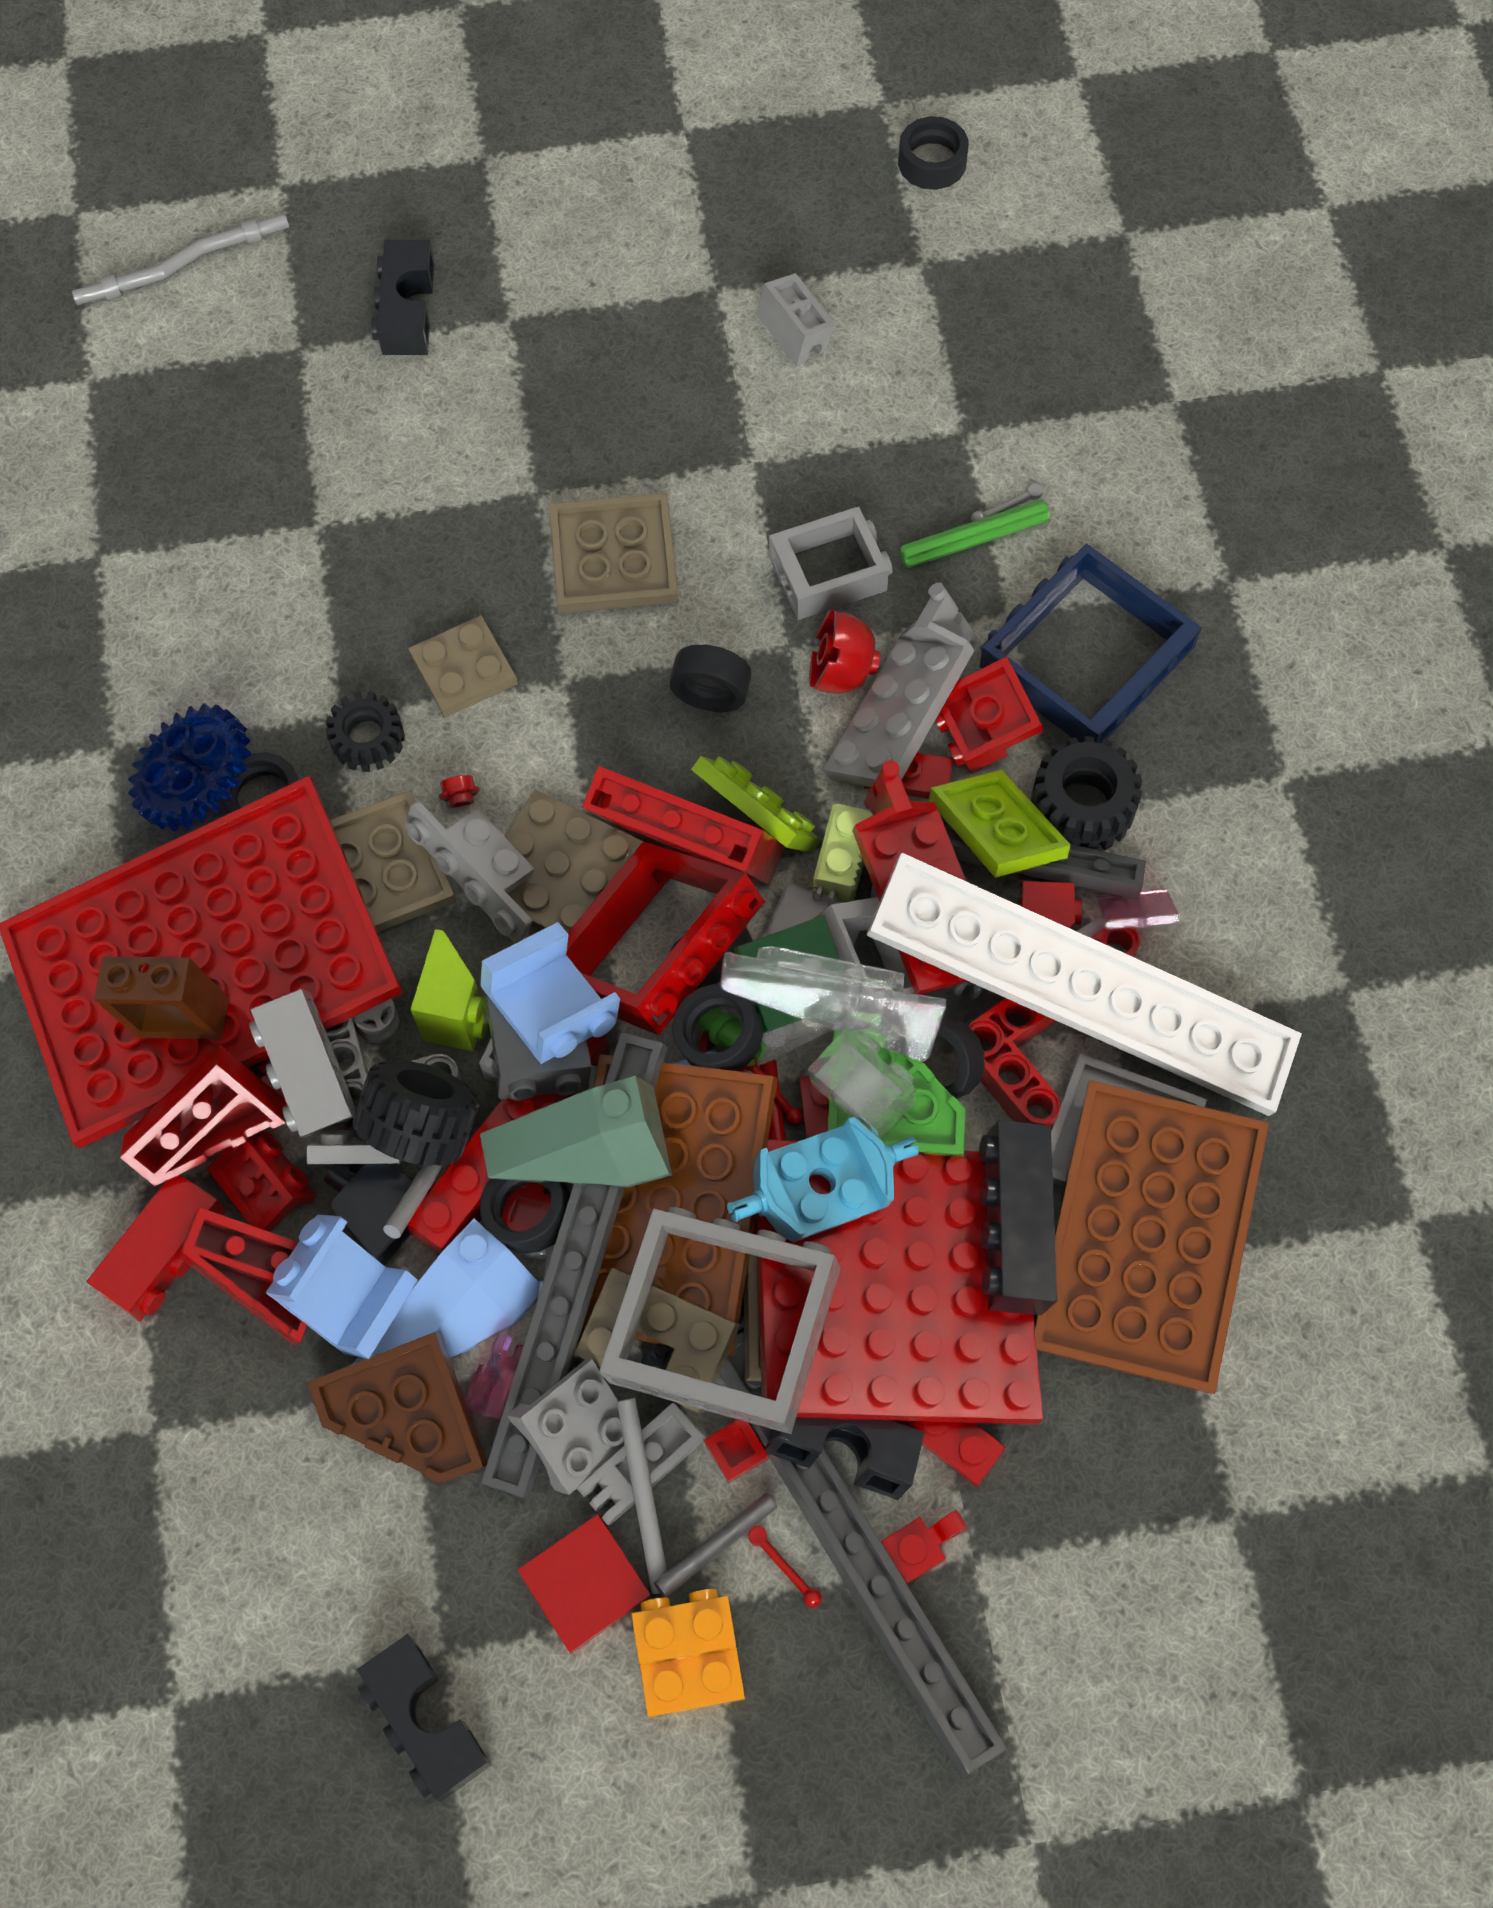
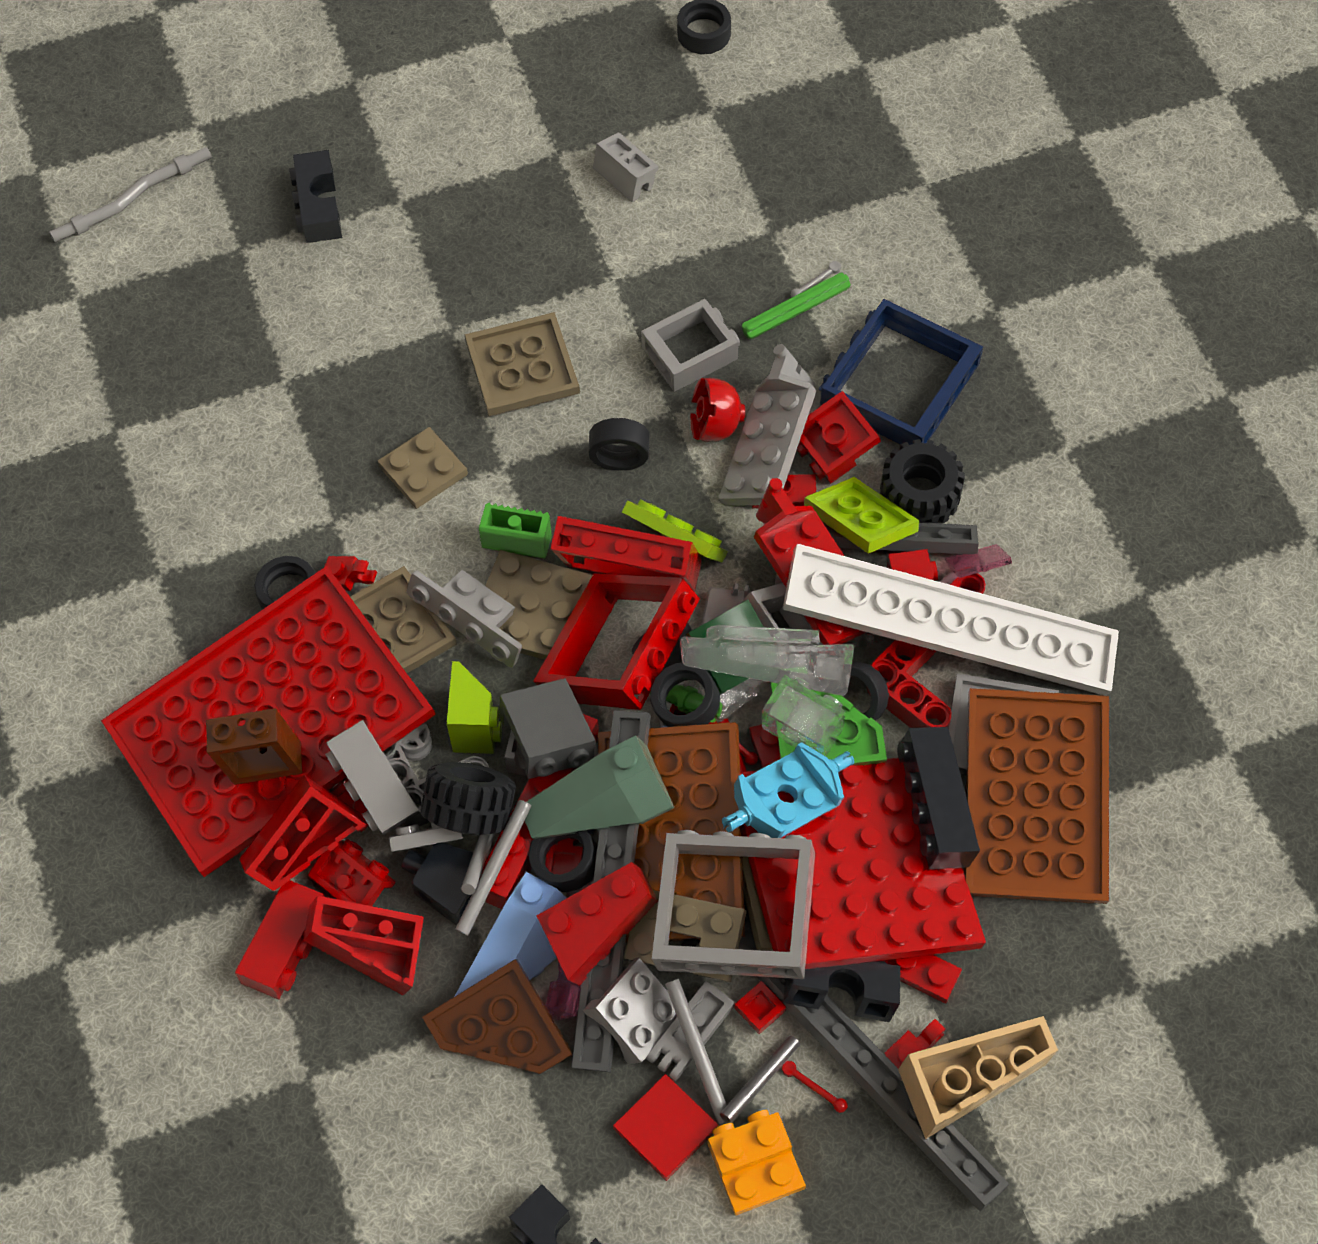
camera: 10 degrees left, 5 degrees down
clear blue gear [128,703,252,831] -> none
light blue panel [266,1214,418,1359] -> none
black tyre [325,692,405,772] -> none
red plate [439,775,480,808] -> none
light blue panel [480,922,620,1064] -> none
yellowish green brick [813,804,873,902] -> none
none -> red plate [324,556,377,591]
none -> light grey bar [455,800,531,936]
none -> bright green brick [479,502,552,558]
none -> red wedge [536,862,658,986]
none -> tan wedge [898,1016,1058,1139]

